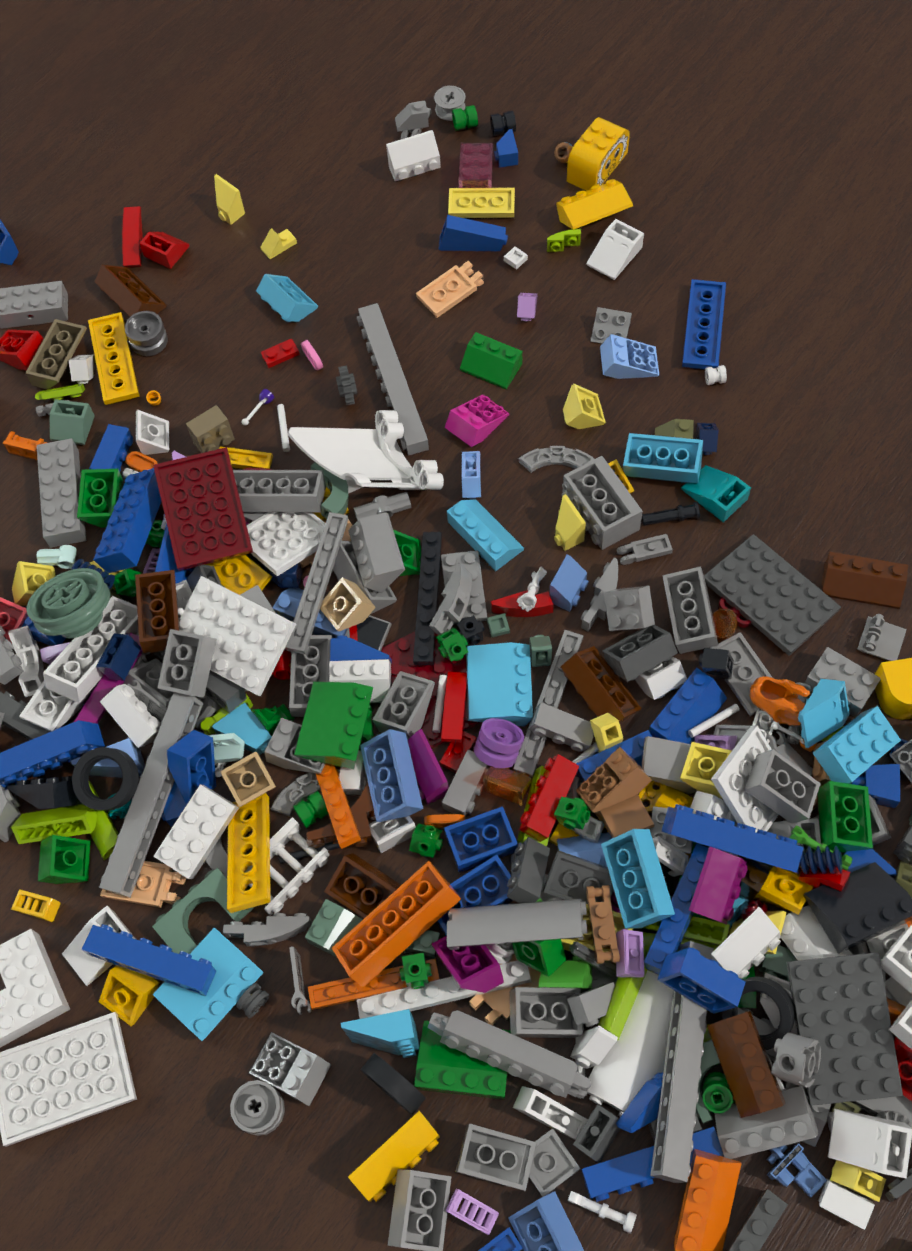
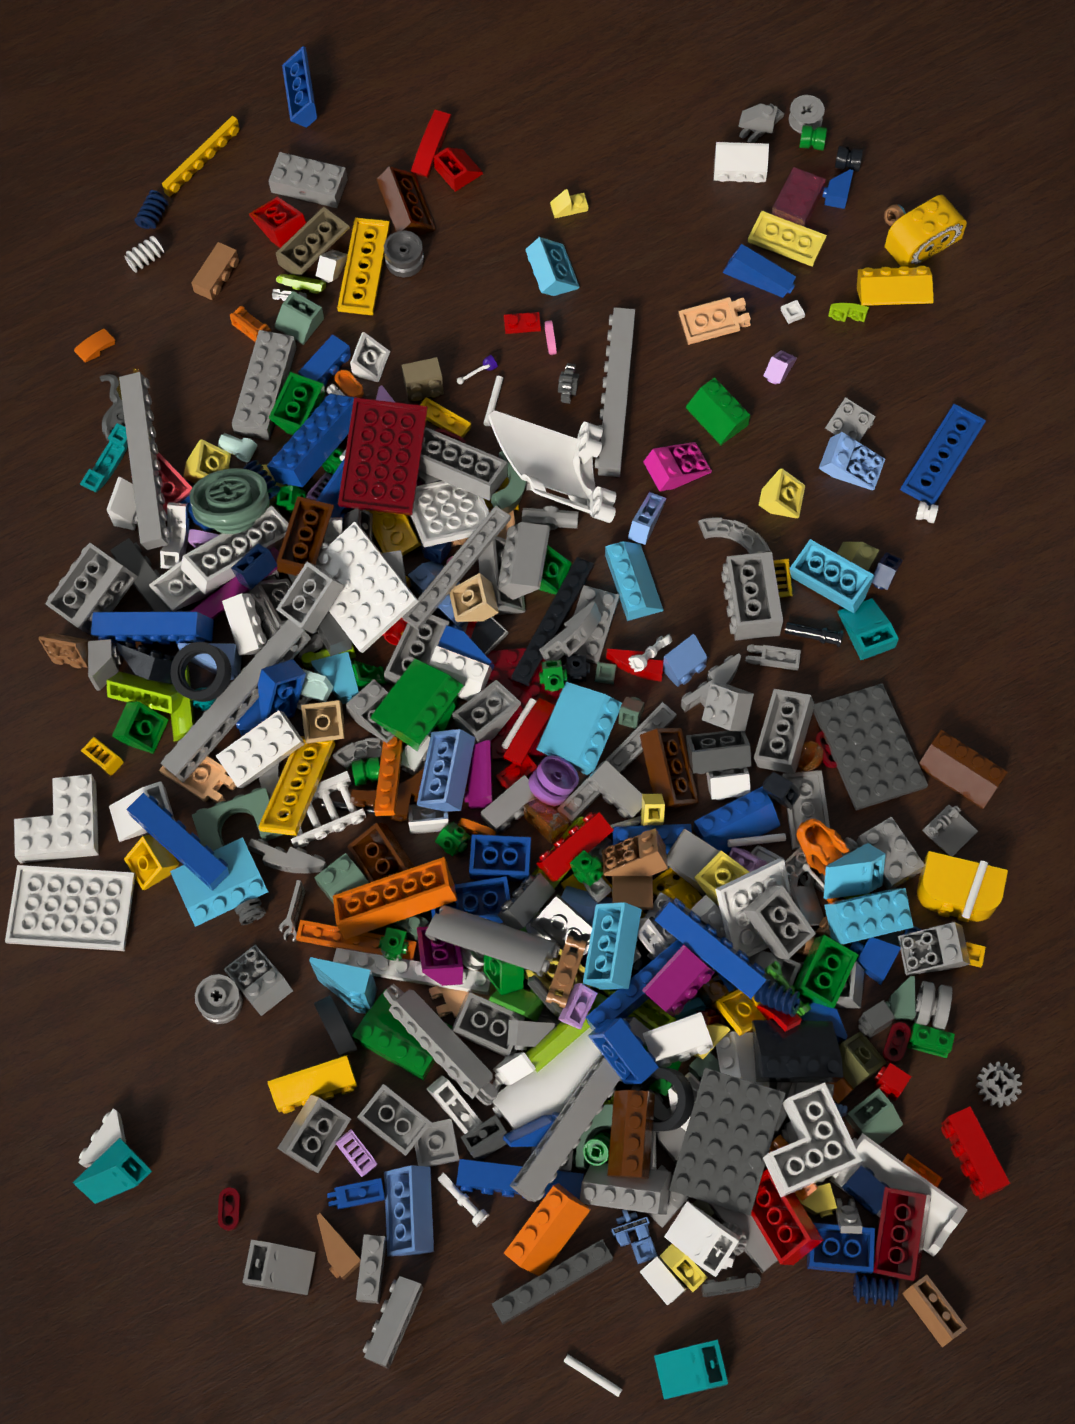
camera: 20 degrees right, 5 degrees up
light orange hinge [146,390,161,406] -> none
light yellow slope [214,174,245,225] -> none
light yellow slope [554,494,586,551] -> none
white slope [586,219,644,280] -> none
light grey brick [772,1033,821,1088] -> none

